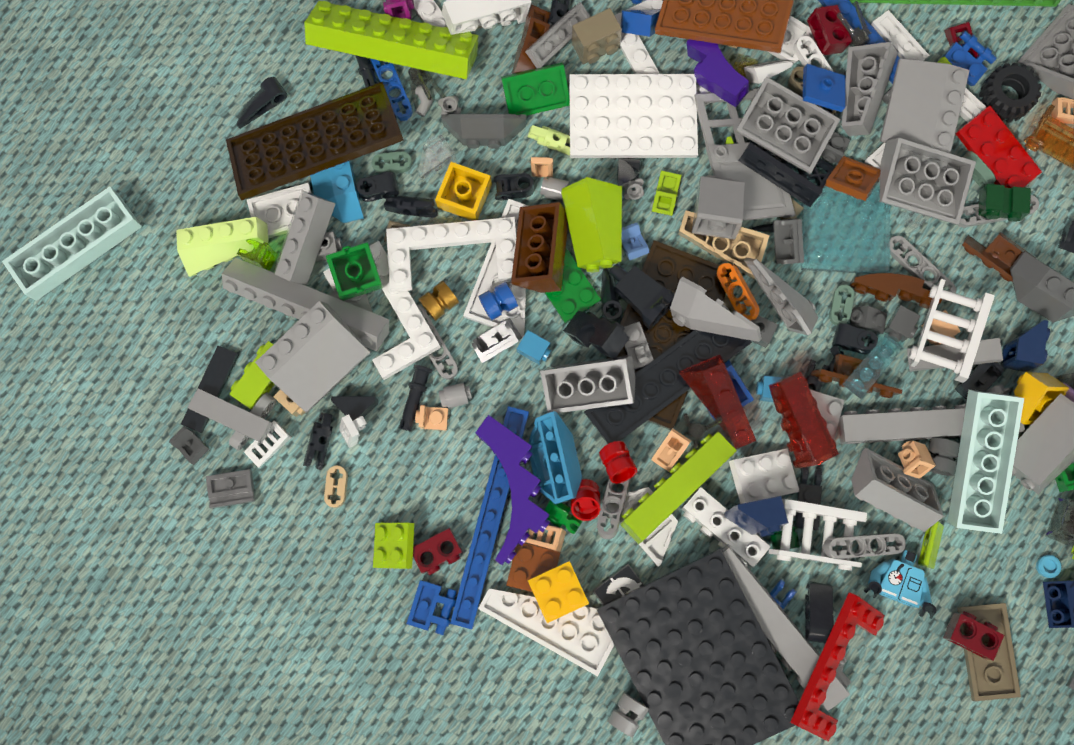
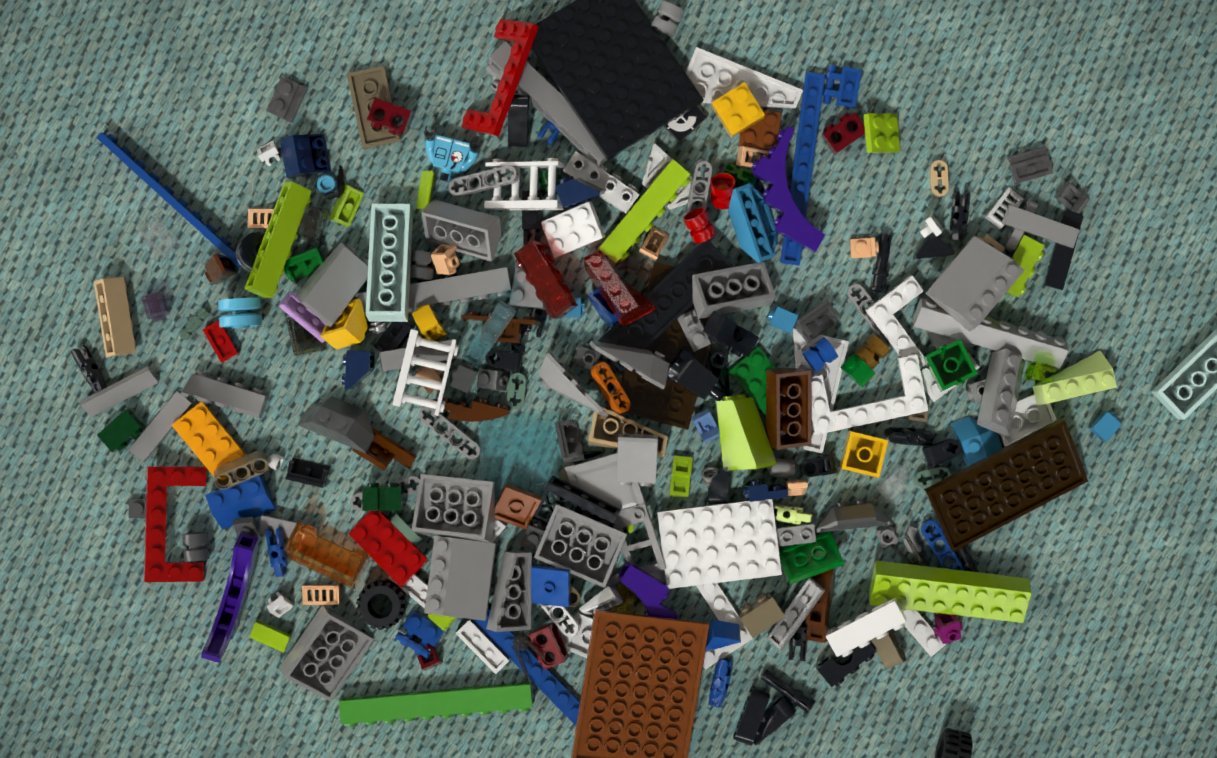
camera: 165 degrees right, 10 degrees up
black piece [236,77,287,129] -> none
light grey brick [439,382,472,408] -> none
none -> black bar [326,165,345,200]
none -> lime slope [329,184,365,227]
none -> yellow slope [411,304,447,341]
none -> dark blue plate [742,479,789,502]
none -> light grey hinge [776,524,816,547]
none -> green brick [840,353,876,388]
none -> dark azure brick [1088,411,1122,442]

